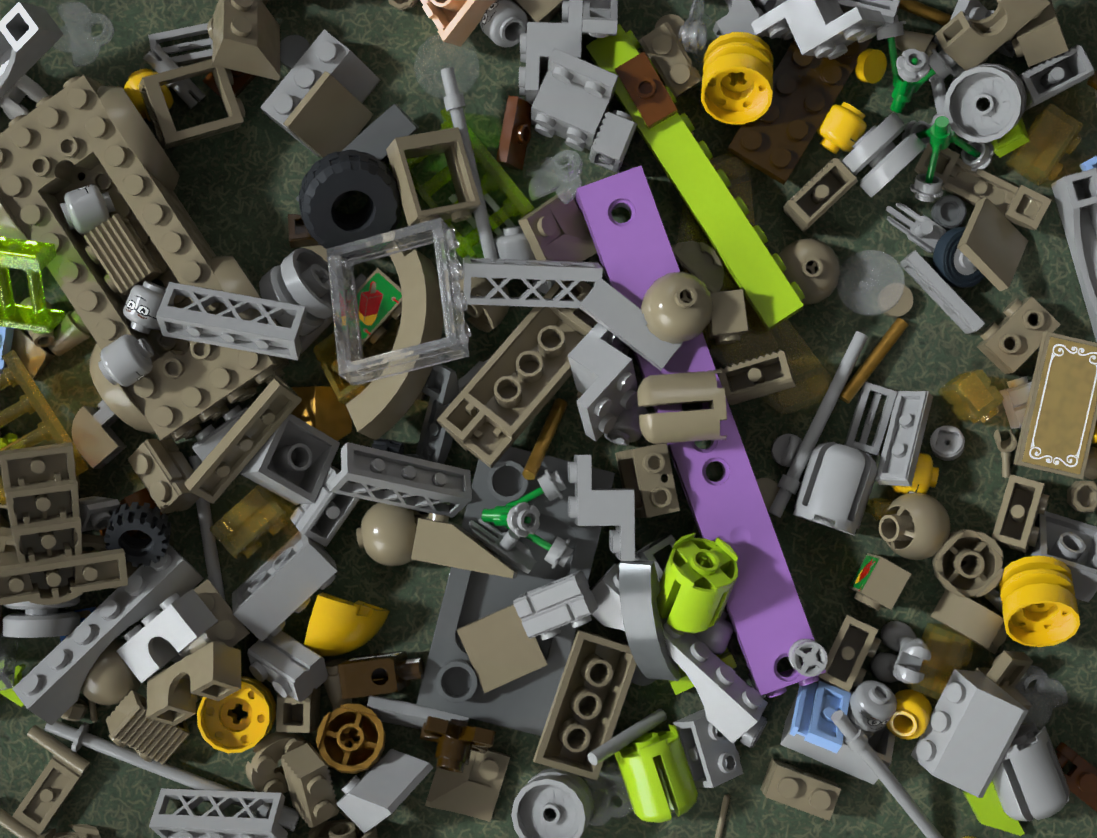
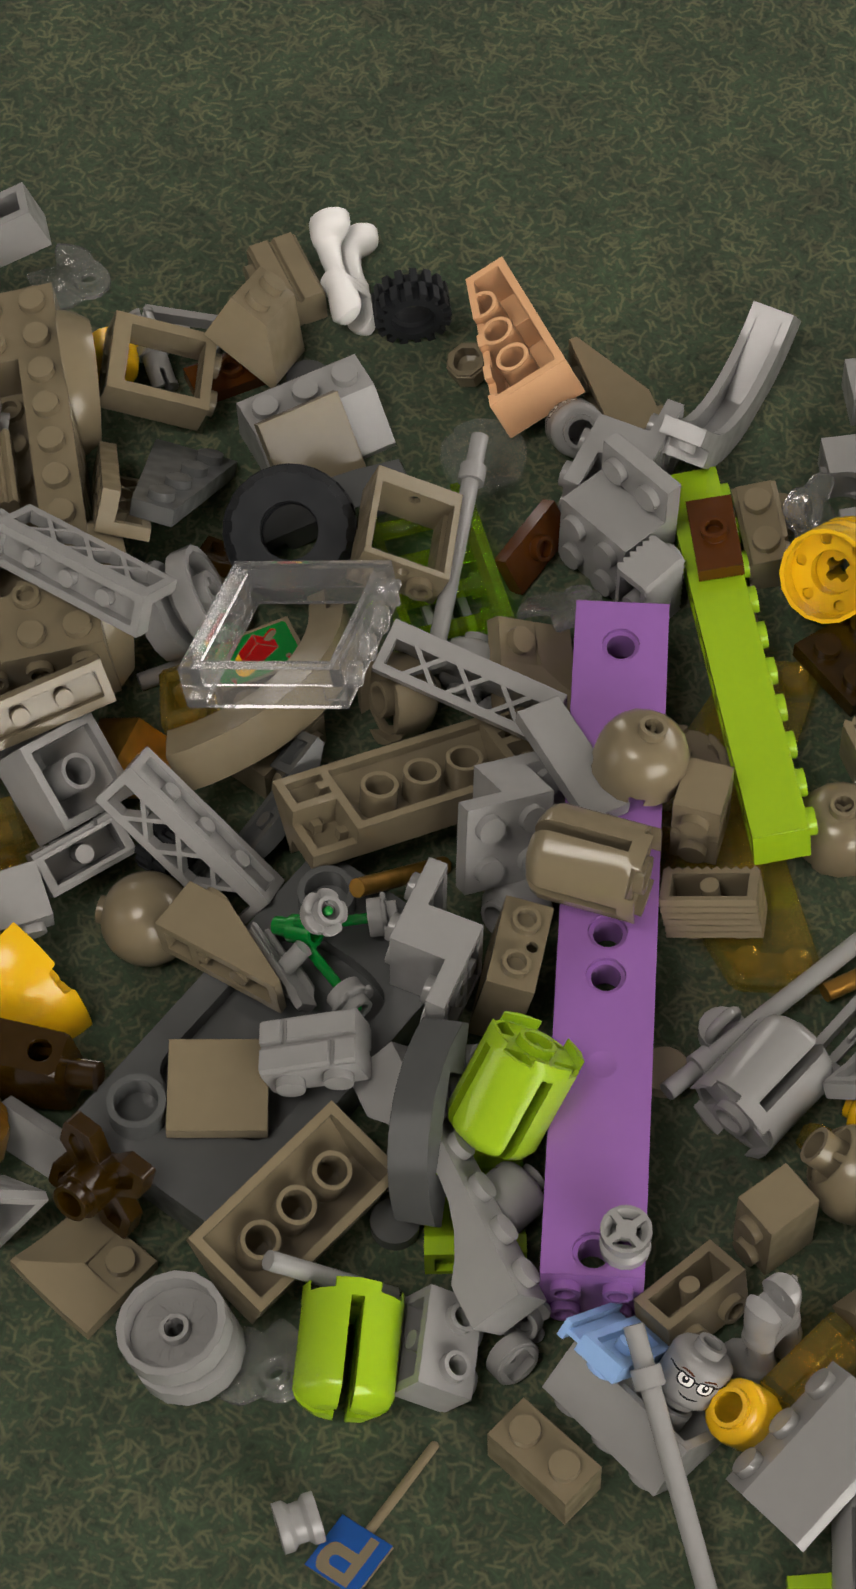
camera: 25 degrees right, 30 degrees down
none -> dark tan fence [91,441,151,542]
none -> dark grey wing [129,438,237,527]

